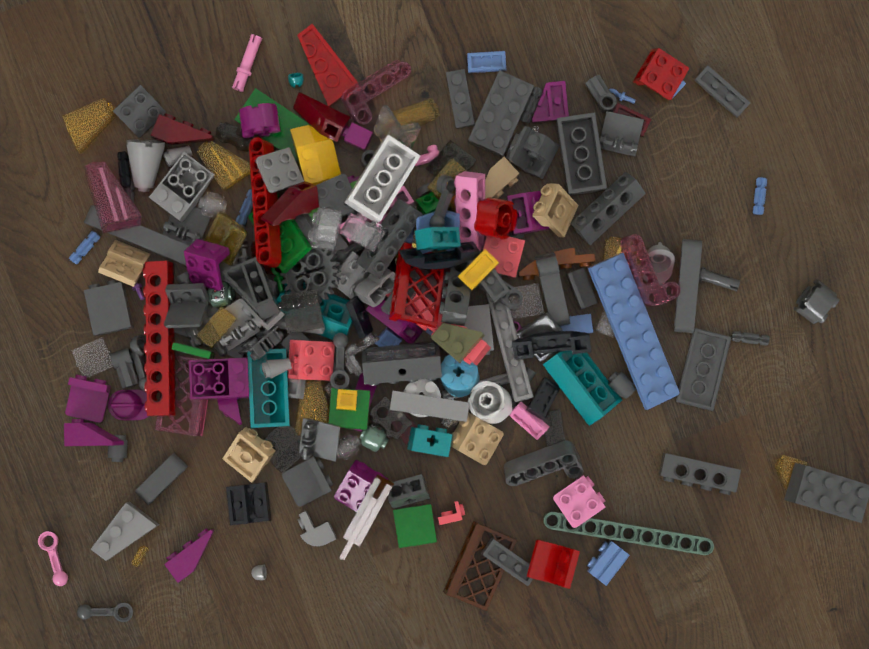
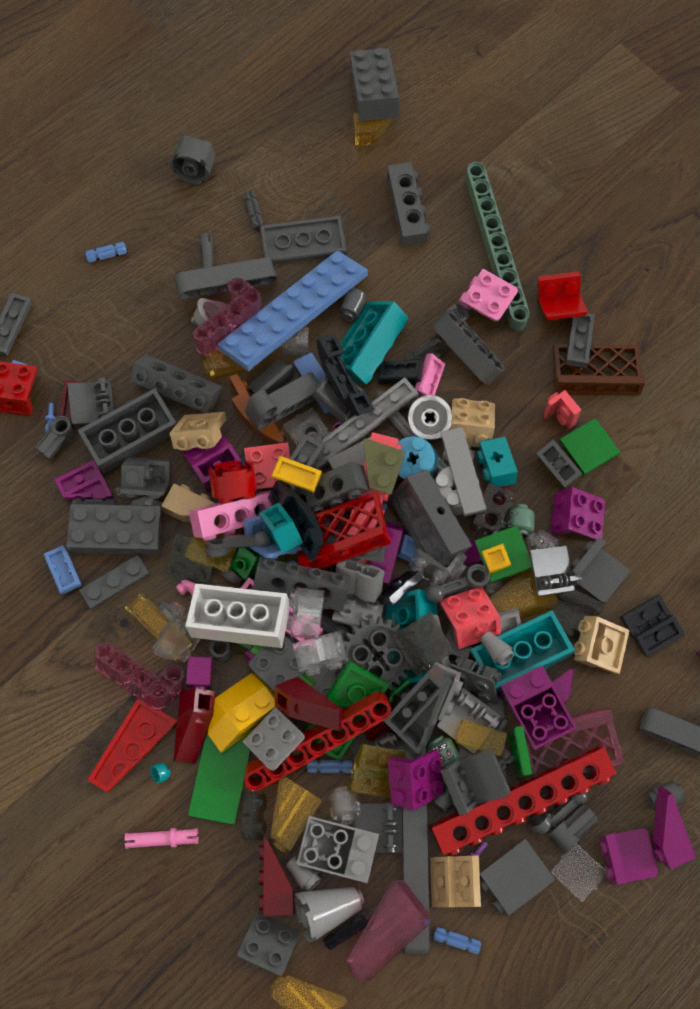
camera: 110 degrees left, 15 degrees down
magenta piece [108,390,149,420] -> none
magenta brick [239,103,281,138] -> none
light grey brick [297,510,337,546] -> none
fence [339,474,394,560] -> none
medium blue brick [587,540,630,586] -> none

